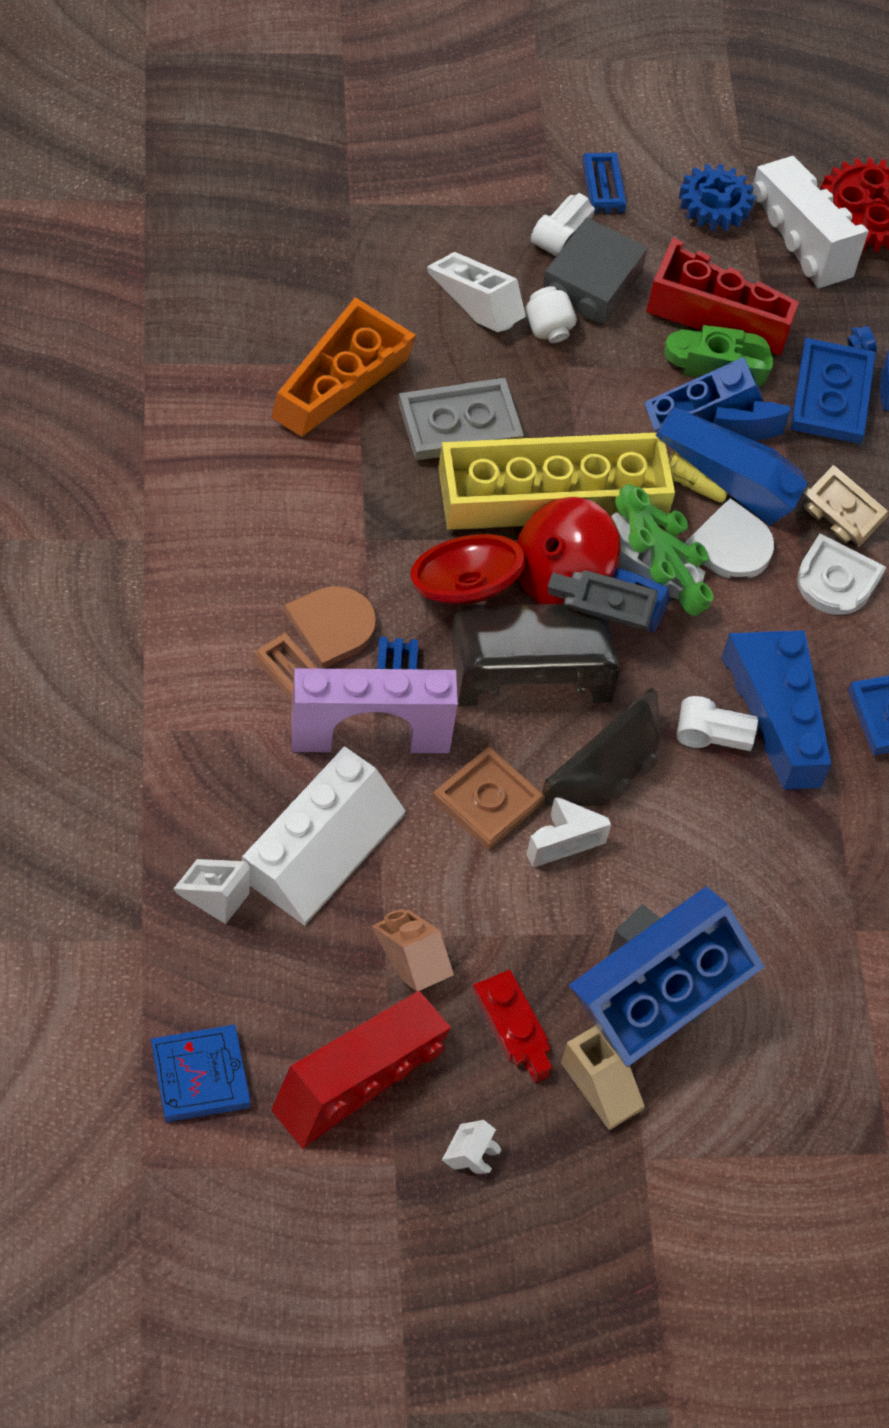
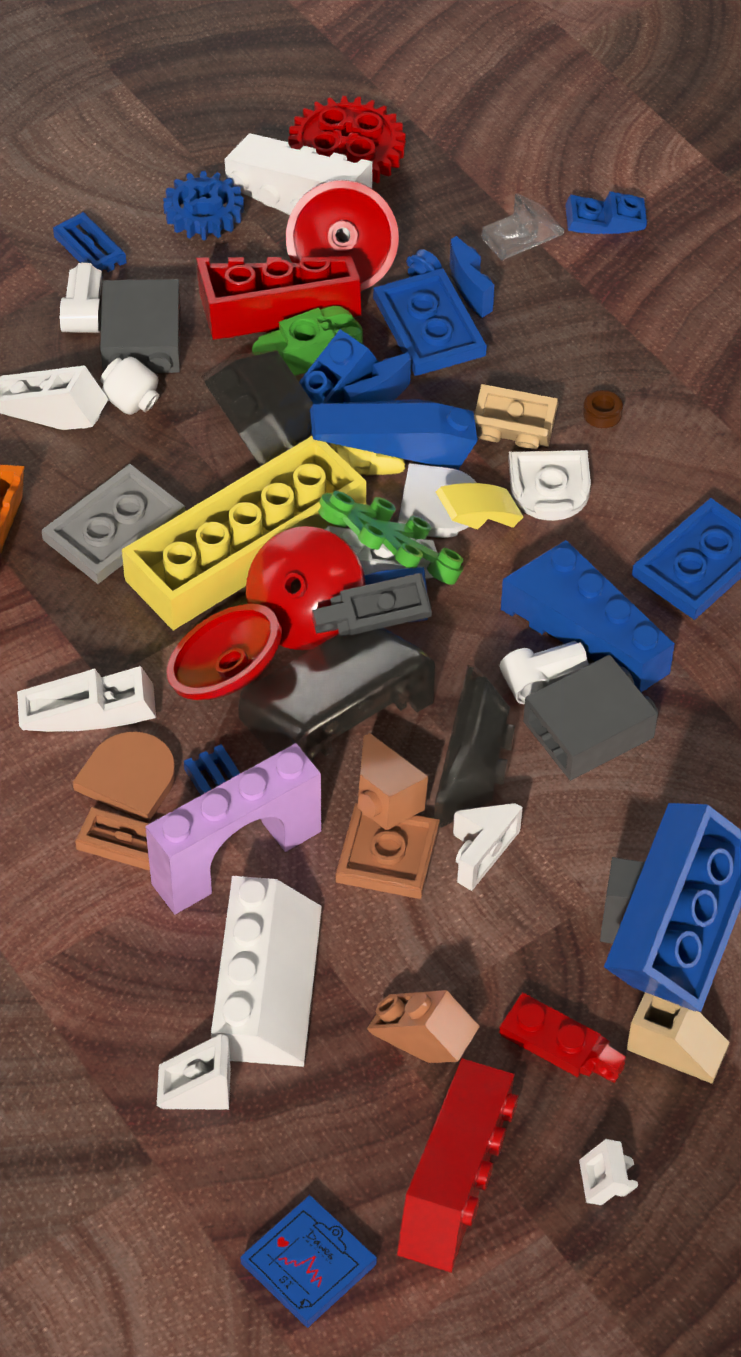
camera: 25 degrees left, 5 degrees down
none -> white slope [17,666,156,732]
none -> clear smoke wedge [201,350,313,466]
none -> red dish [286,180,399,291]
none -> nougat slope [357,733,428,830]
none -> light yellow slope [436,483,523,530]
none -> dark grey brick [523,655,658,781]

